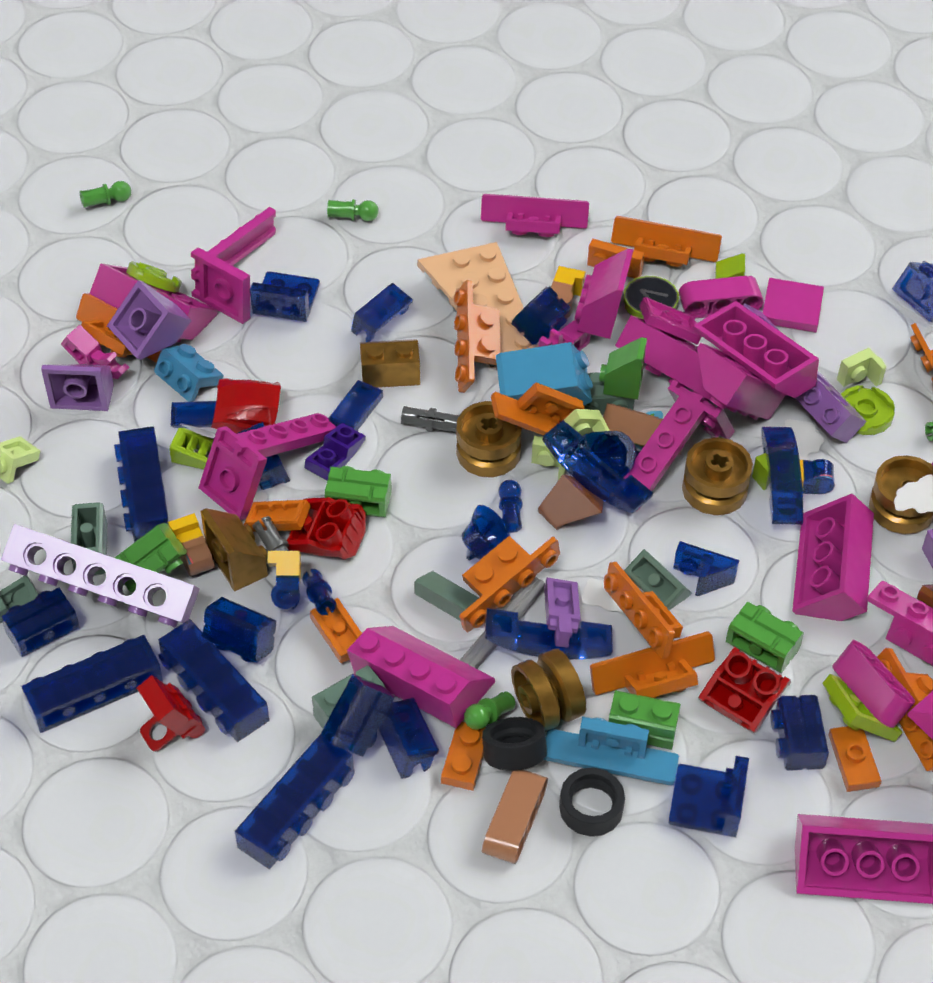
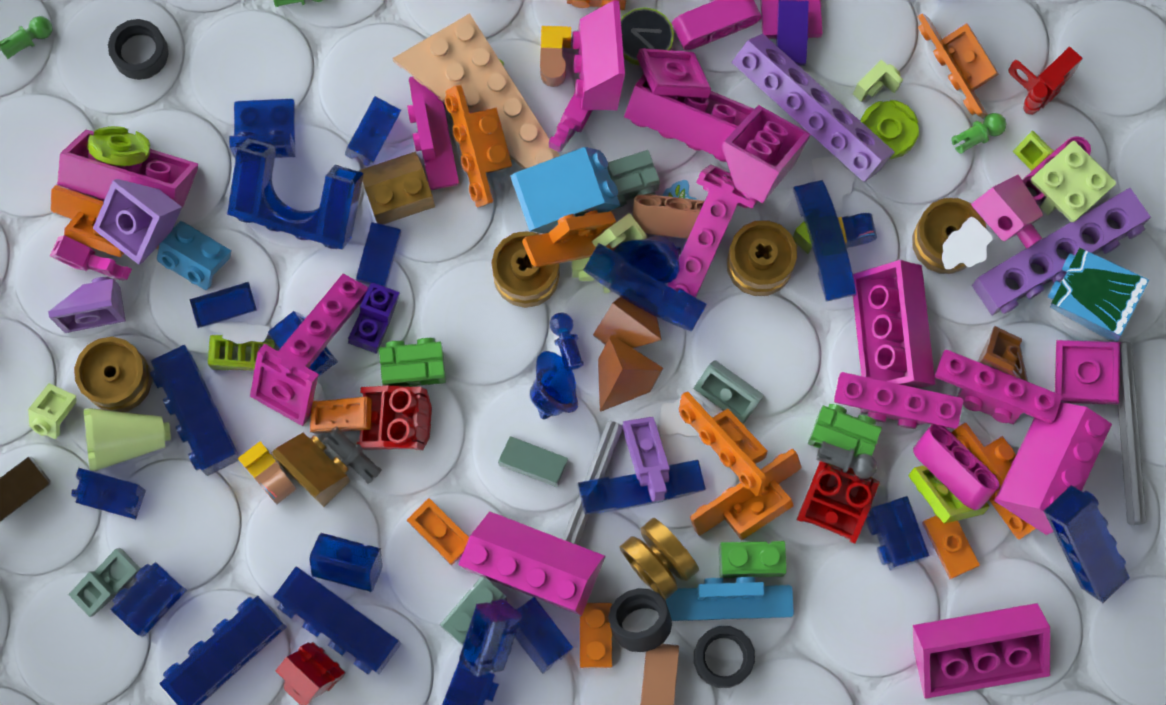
camera: 15 degrees left, 25 degrees up
brick [1,524,200,627] -> none
sand green brick [71,502,108,575] -> none
bright green brick [115,523,187,593] -> none
dark pink bracket [191,207,276,324] -> none
red slope [211,378,281,434] -> none
leg [267,551,301,612] -> none
clear blue pin [302,569,336,615] -> none
dark grey pin [401,406,460,432] -> none
orange bracket [459,536,560,633] -> none
bright green pin [464,691,516,730] -> none
clear blue brick [511,286,570,345] -> none
bright green slope [599,337,647,400] -> none
clear blue bracket [668,756,749,838] -> none
clear blue slope [673,541,740,596] -> none
dark pink slope [693,301,819,398] -> none
none -> clear blue hinge [71,468,146,520]
none -> pearl gold wheel [74,337,152,412]
none -> yellowish green cone [83,408,171,471]
none -> black tyre [108,19,169,80]
none -> clear blue arch [227,138,364,250]
none -> dark pink bracket [407,77,459,190]
none -> dark orange slope [598,335,663,412]
none -> dark purple slope [776,0,809,66]
none -> dark grey pin [816,441,877,479]
none -> dark pink bracket [834,372,963,429]

